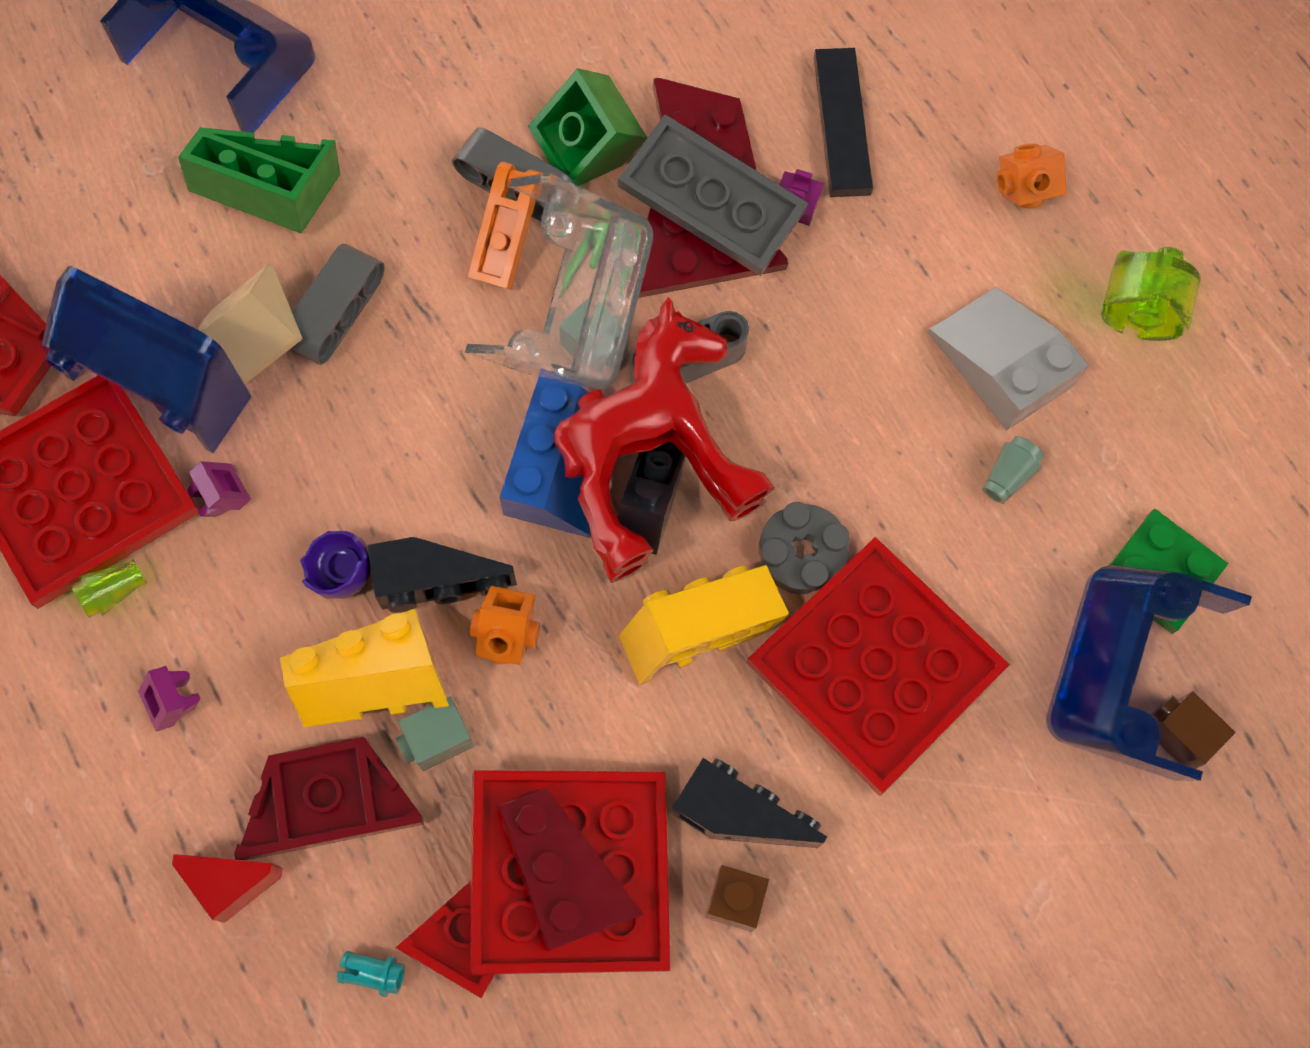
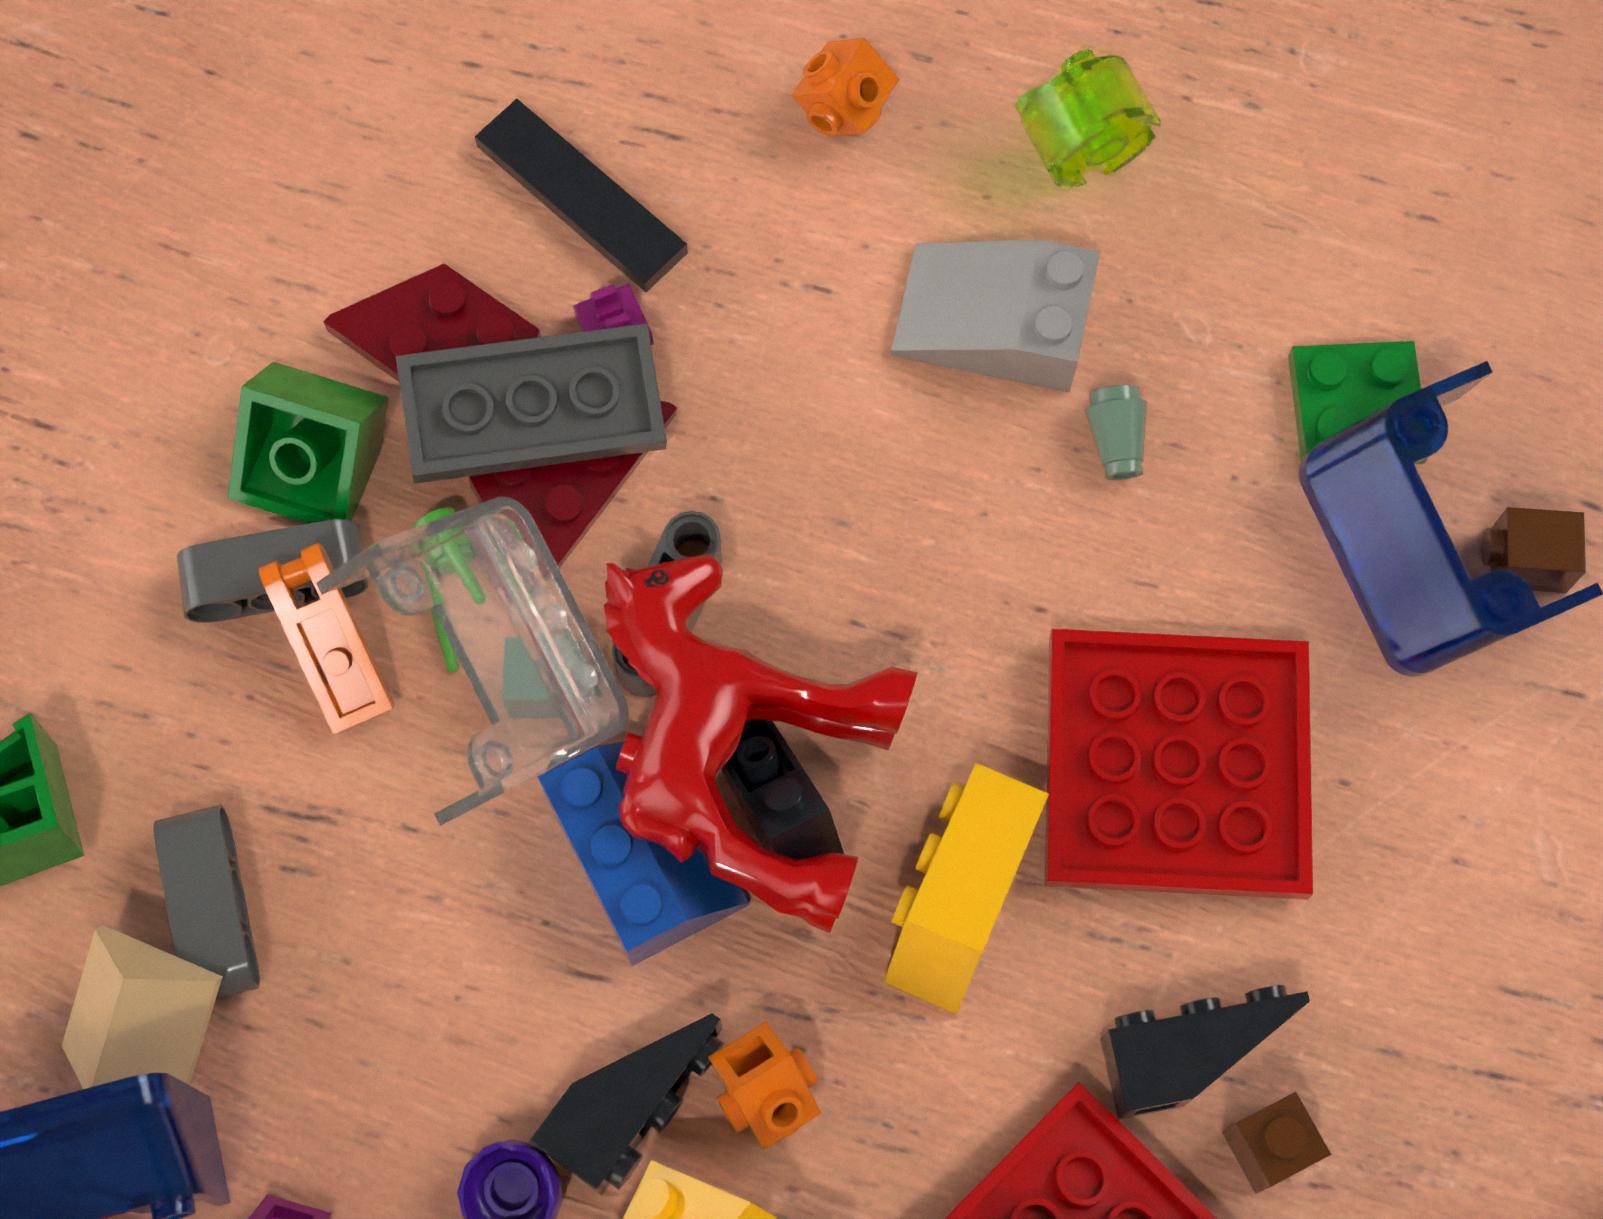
camera: 40 degrees left, 0 degrees up
dark grey plate [758,502,850,594] -> none

